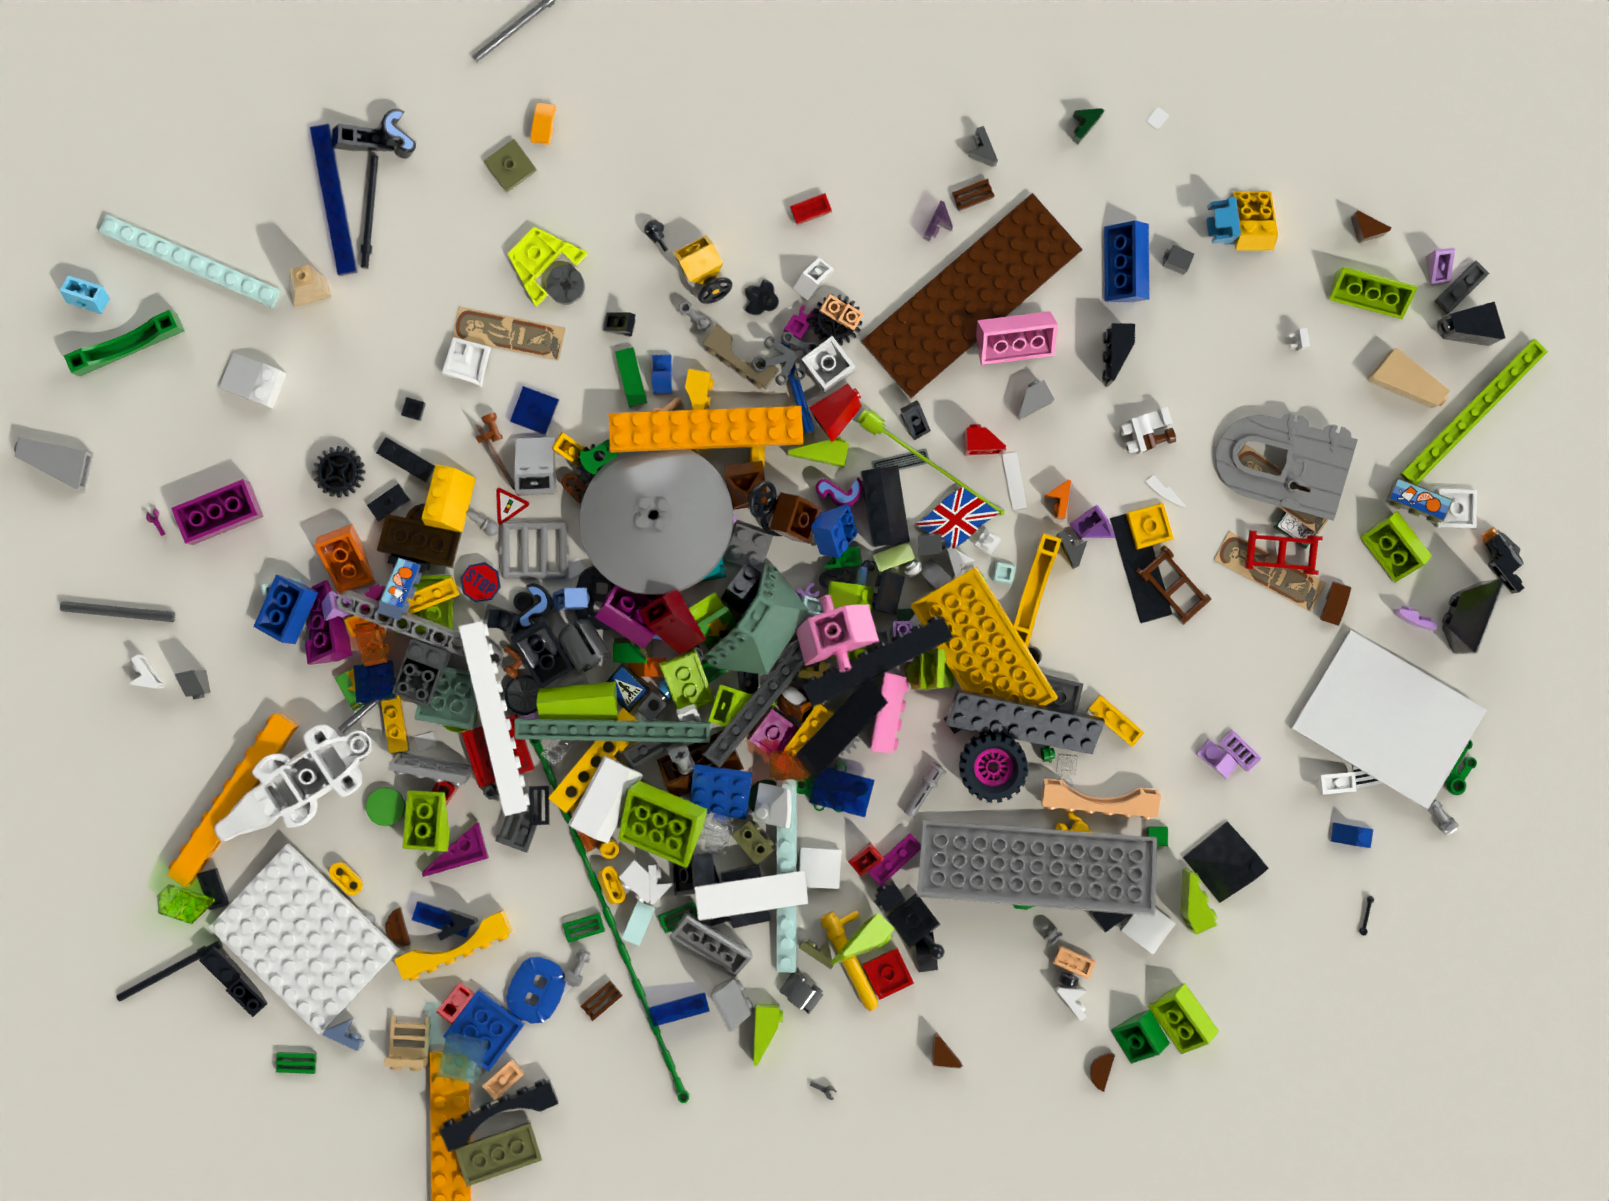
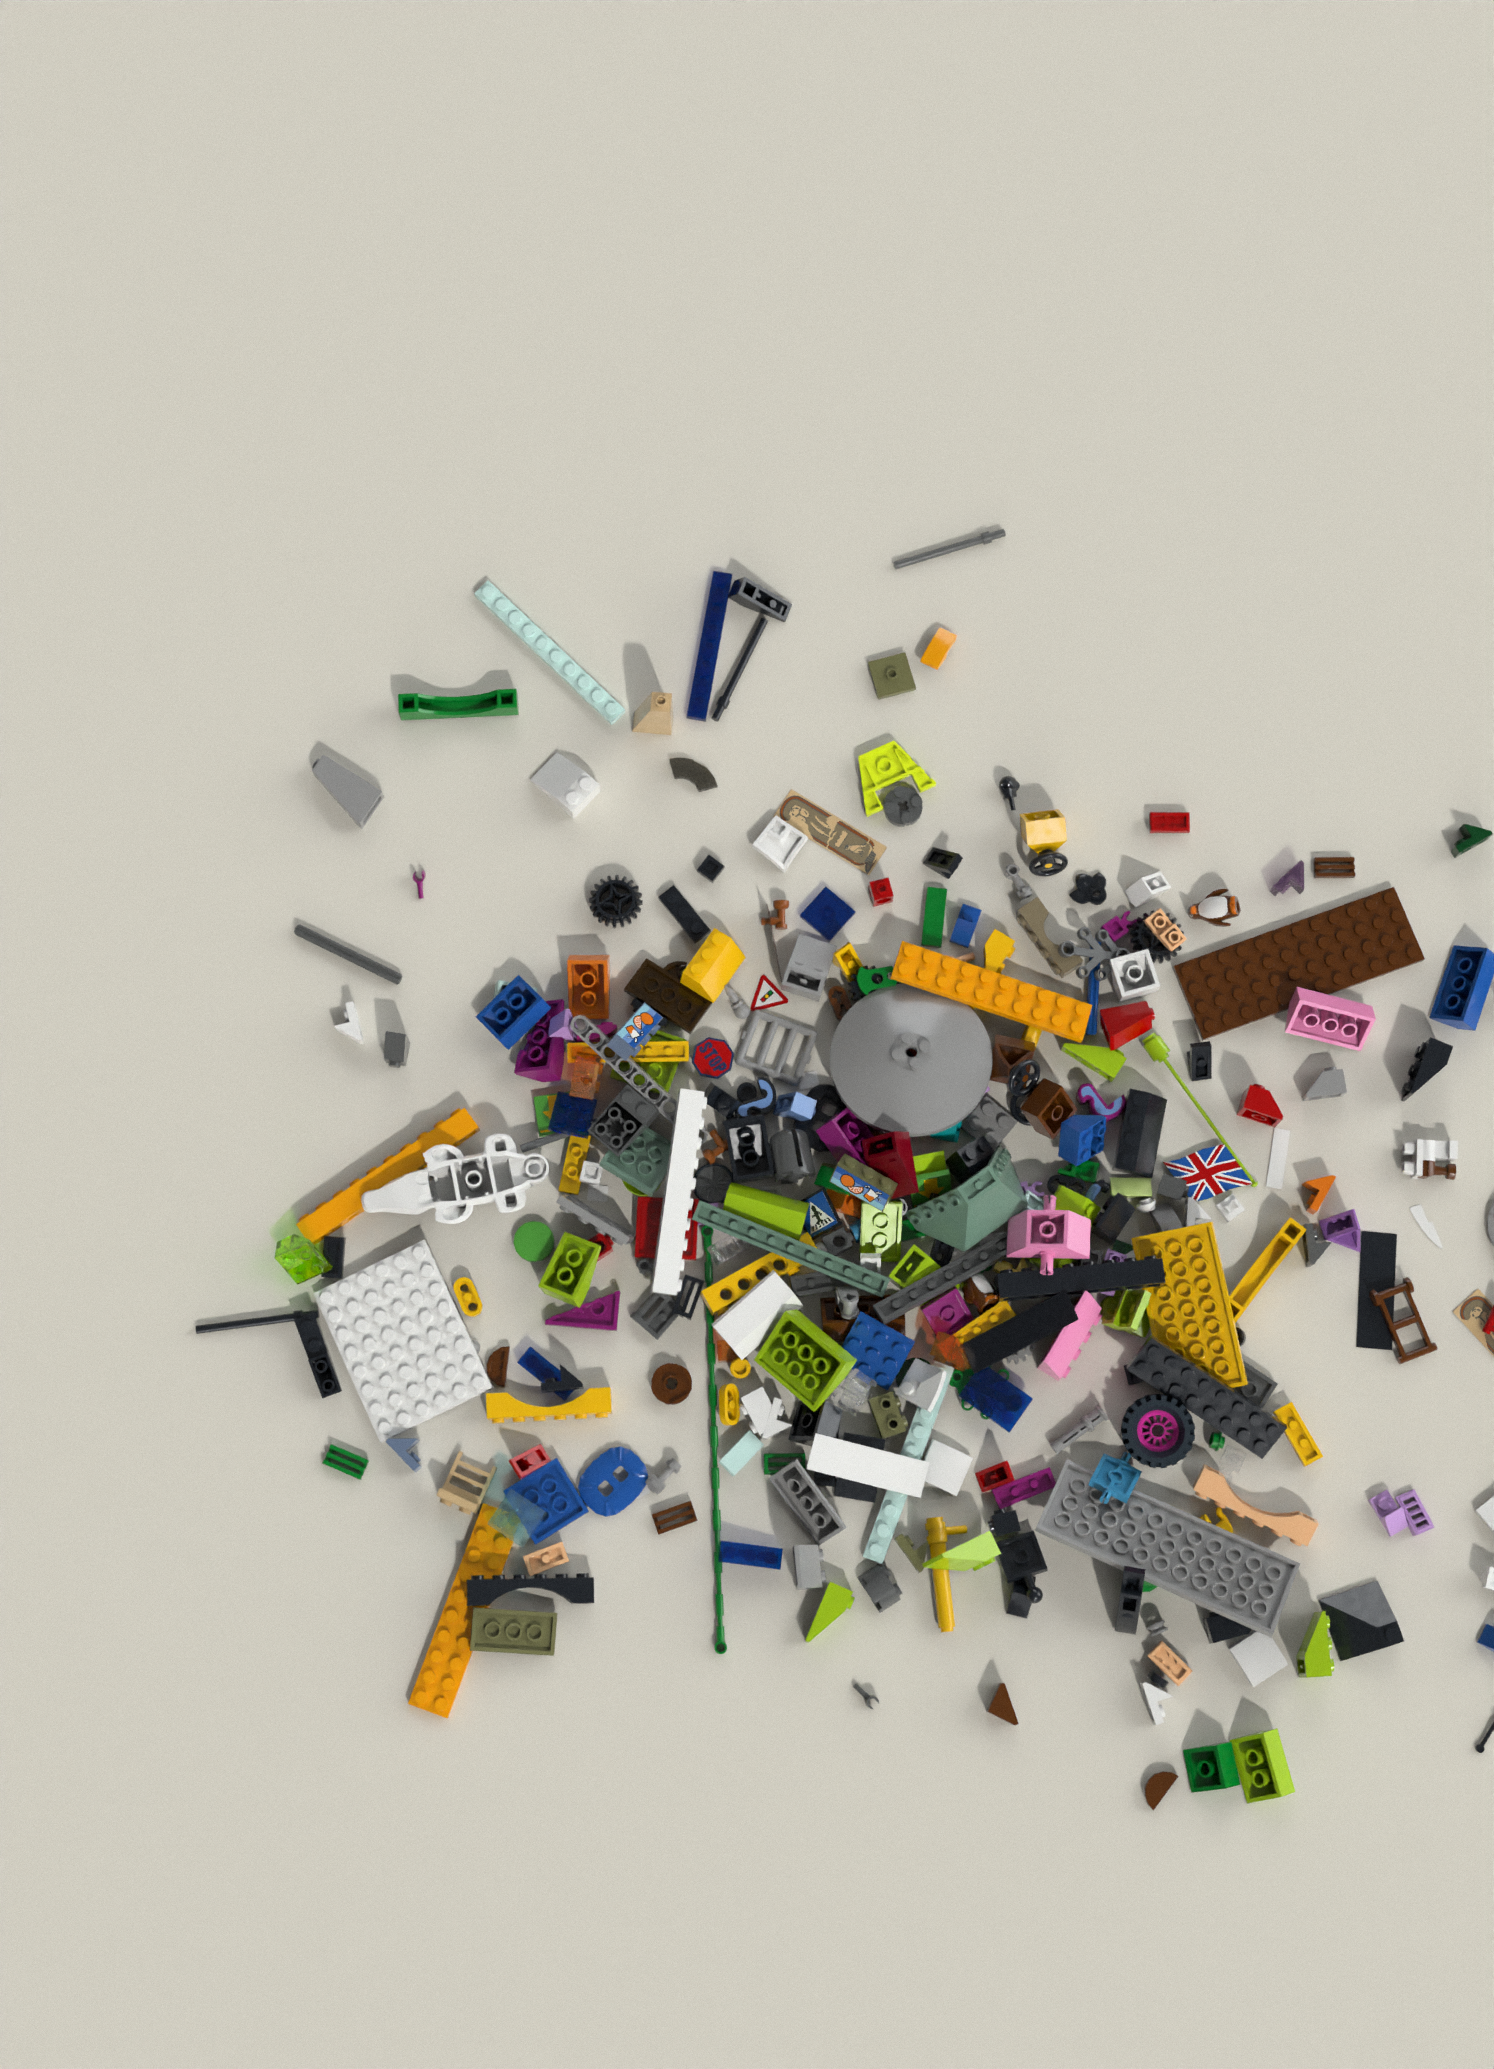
camera: 20 degrees right, 10 degrees down
medium azure brick [59,275,110,314] -> none
magenta brick [171,479,264,545] -> none
black plate [367,484,410,521] -> none
black animal [378,109,416,159] -> none
green tile [563,912,606,943] -> none
red plate [863,947,914,1000] -> none
sticker [871,449,929,470] -> none
dark grey slope [968,126,998,167] -> none
light aqua tile [993,562,1016,585] -> none
yellow tile [1126,503,1174,550] -> none
green tile [1148,826,1168,846] -> none
none -> white tile [579,1160,604,1186]
none -> reddish brown plate [651,1363,692,1405]
none -> clear smoke tile [669,758,718,792]
none -> brick [829,1154,898,1212]
none -> red brick [868,877,894,907]
none -> dark azure plate [1088,1452,1142,1504]
none -> black slope [1115,1566,1146,1635]
none -> animal [1188,889,1241,927]

